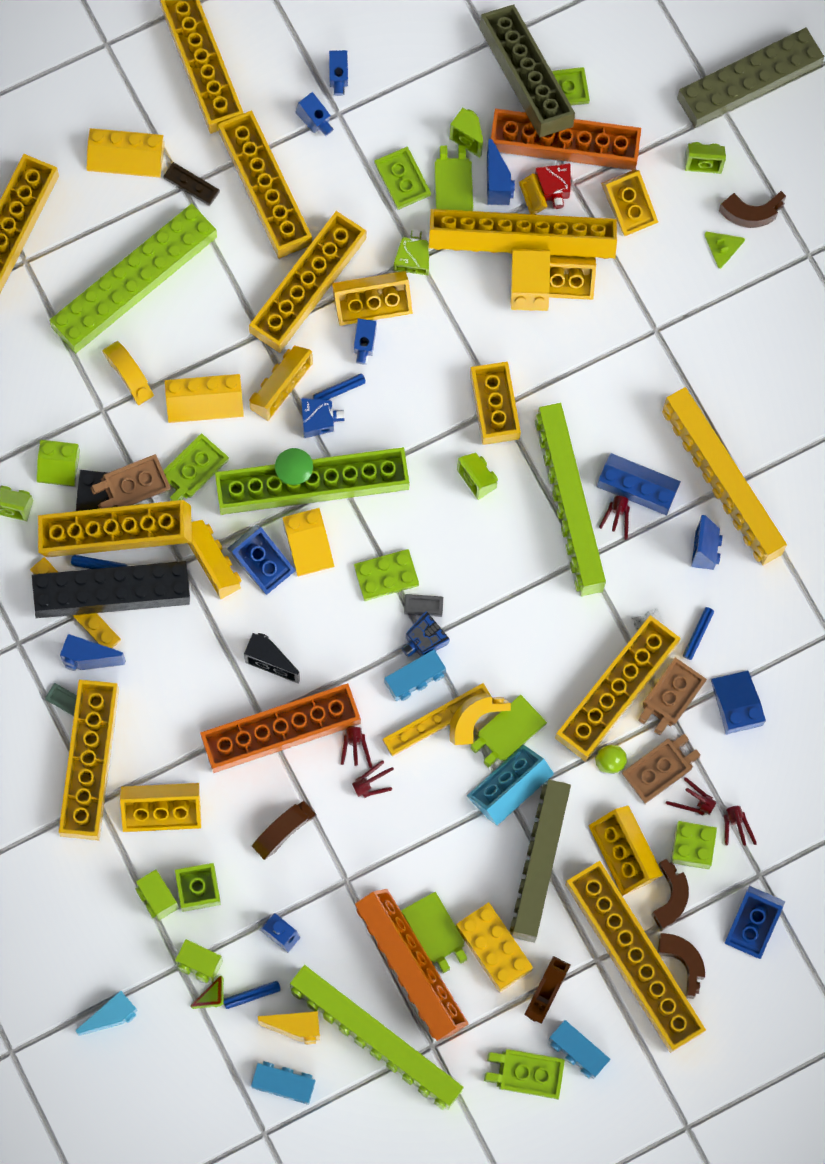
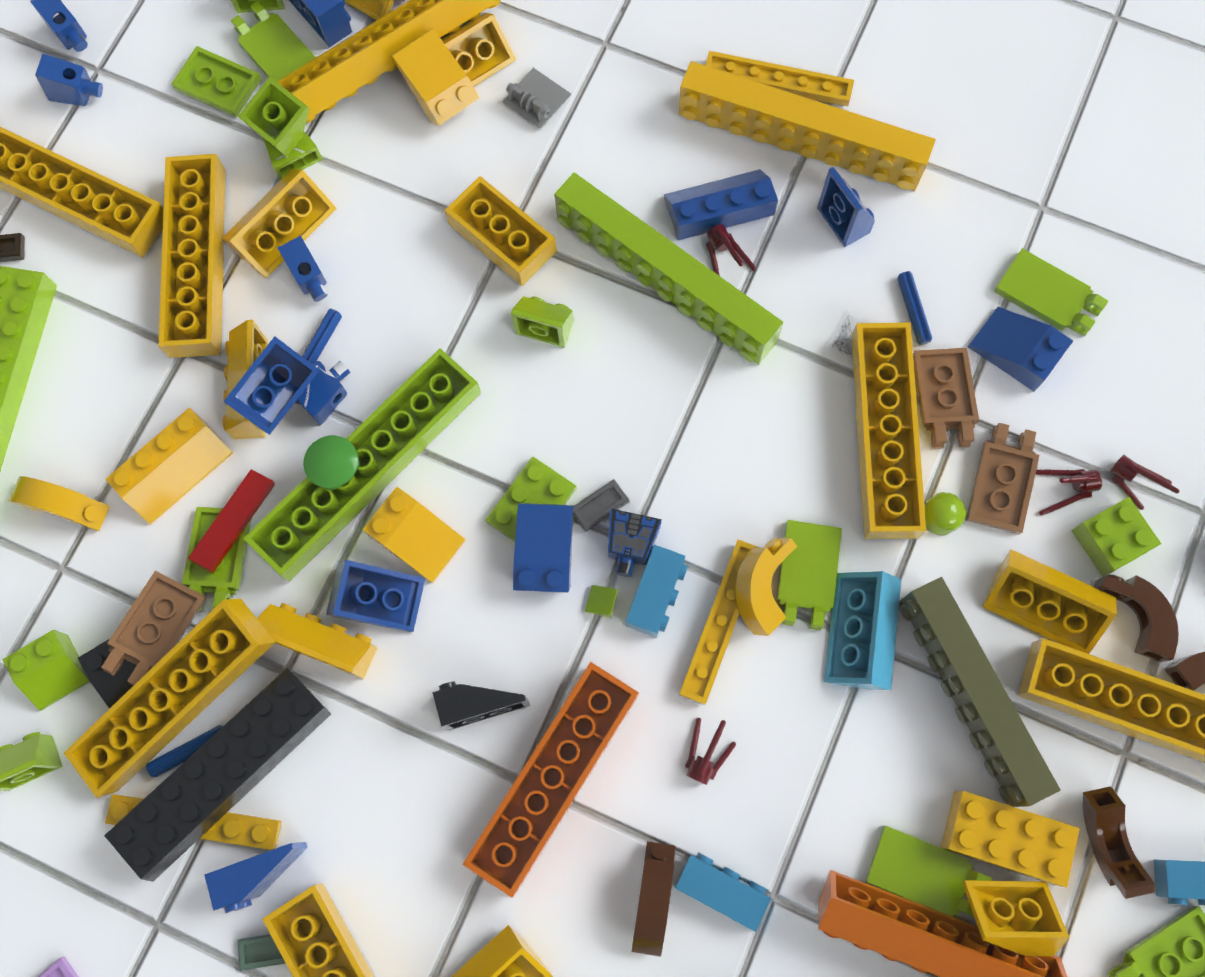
camera: 30 degrees left, 0 degrees up
dark red plant [341,727,373,768] -> none
none -> red tile [188,469,275,574]
none -> blue slope [223,336,320,435]
none -> lime slope [238,76,309,157]
none -> light grey hinge [502,67,571,129]
none -> blue slope [513,503,574,593]
none -> lime slope [585,585,618,619]
none -> dark azure brick [674,852,771,932]
none -> yellow plate [705,51,854,107]
none -> yellow slope [962,880,1070,956]
none -> lime tile [994,248,1109,337]

